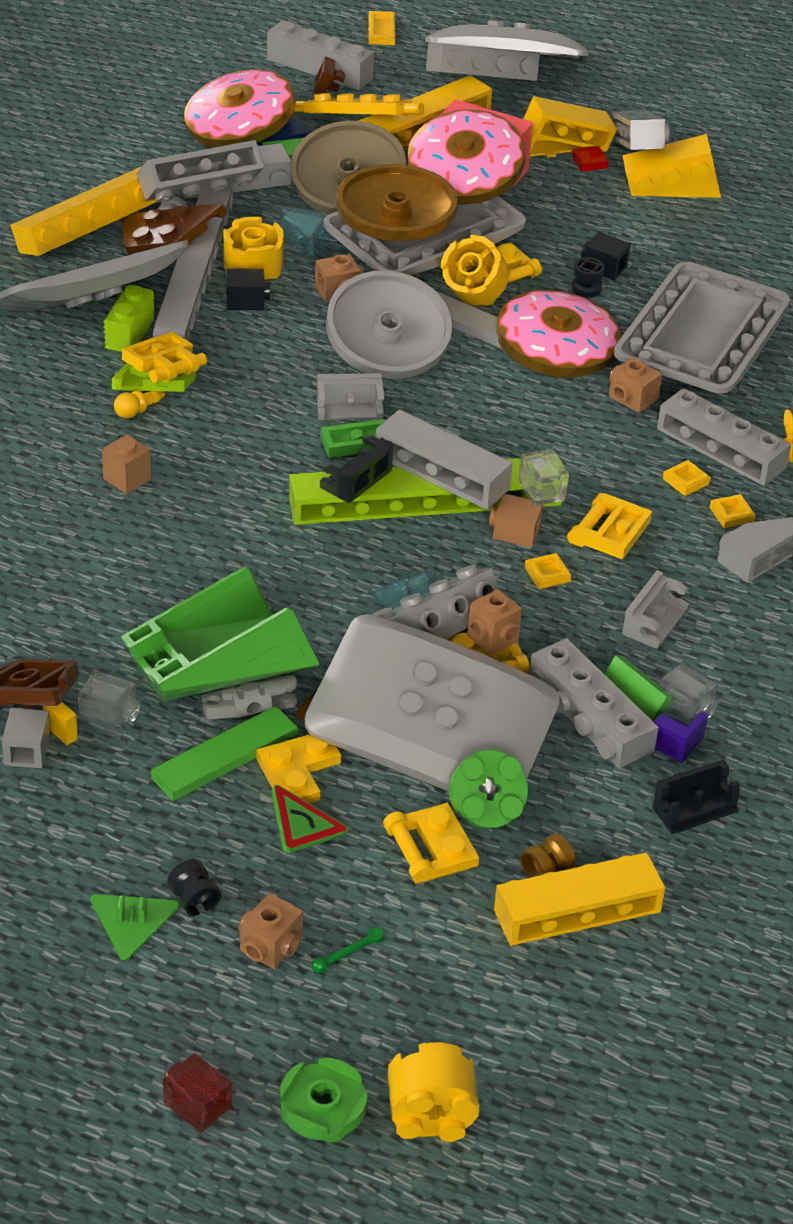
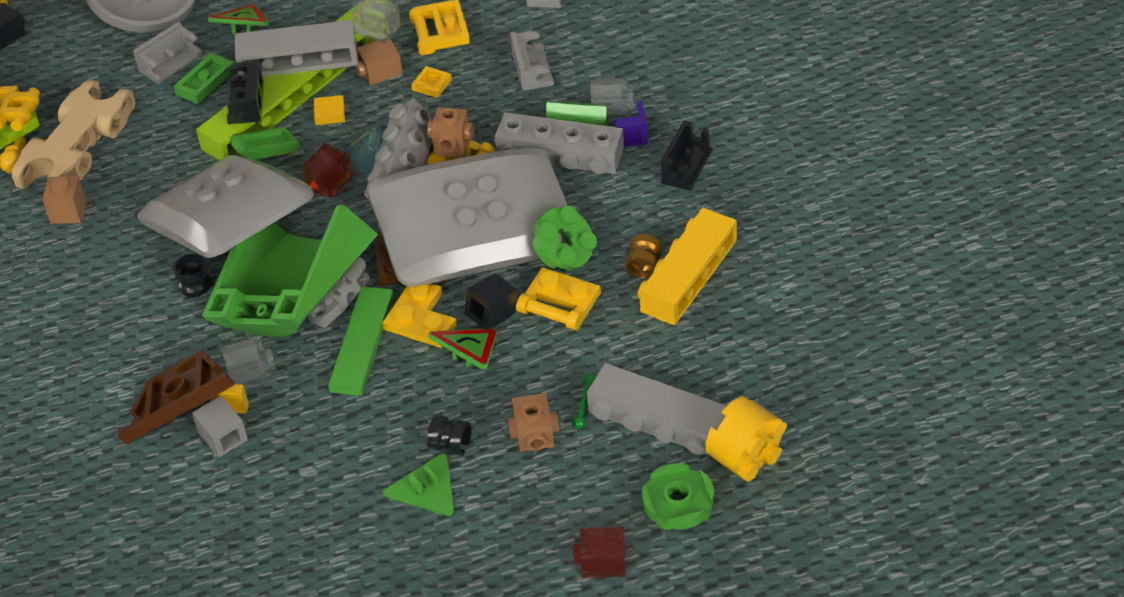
camera: 35 degrees left, 5 degrees up
none -> tan piece [12,80,136,189]
none -> light grey wedge [137,155,314,258]
none -> black wheel [173,254,211,298]
none -> bright green piece [208,4,269,34]
none -> bright green tile [231,127,300,160]
none -> clear red brick [302,142,354,197]
none -> yellow tile [314,95,345,125]
none -> black brick [465,273,518,330]
none -> light grey brick [587,363,727,457]

